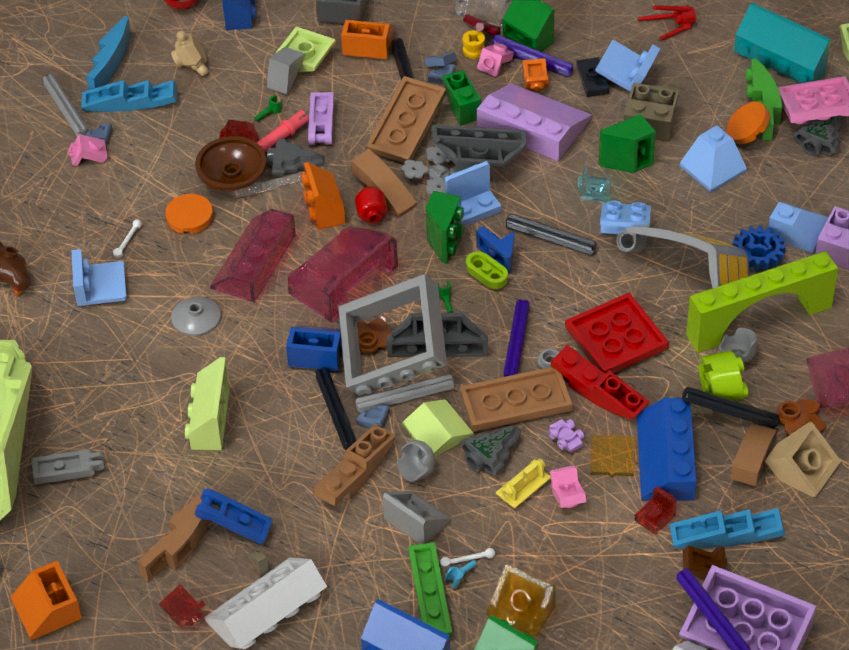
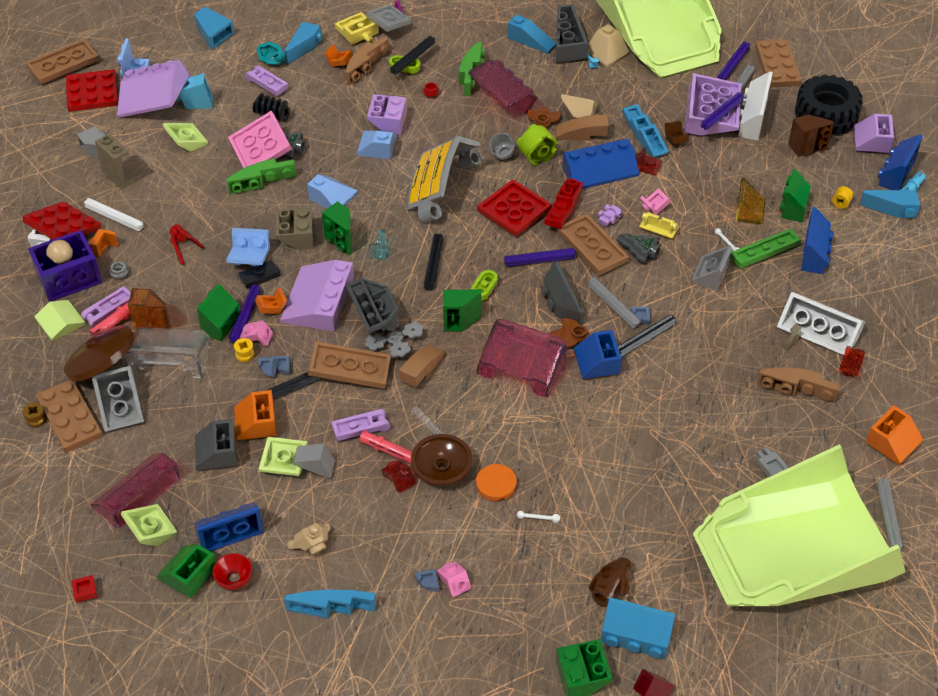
camera: 110 degrees left, 0 degrees up
light grey axle [43,74,88,137] -> none
light blue bracket [71,249,127,306] -> none
dark azure slope [81,80,177,112] -> none
light grey dish [171,297,221,336] -> none
yellowish green slope [185,357,230,450] -> none
blue plate [195,489,273,545] -> none
clear pink slope [210,209,296,302] -> none
green hand [254,95,283,122] -> none
dark grey rock [267,139,325,177] -> none
orange slope [301,162,345,230] -> none
medium nougat slope [313,424,396,506] -> none
light grey window [338,274,447,396] -> none
red head [355,187,388,223] -> none
light grey hair [397,440,435,482] -> none
yellowish green slope [402,399,474,457] -> none
green hand [438,281,453,313] -> none
green slope [442,70,481,126] -> none
medium azure hand [443,560,477,589] -> none
light blue bracket [445,161,501,226] -> none
dark red piece [463,14,501,36] -> none
blue slope [476,226,515,274] -> none
light grey plate [538,348,559,369] -> none
clear yellow piece [590,434,635,478] -> none
light blue bracket [600,200,651,234] -> none
black axle [682,387,779,428] -> none
lime arch [686,251,838,353] -> none
orange tile [726,102,770,144] -> none
blue gear [732,225,786,272] -> none
teal slope [734,3,831,83] -> none

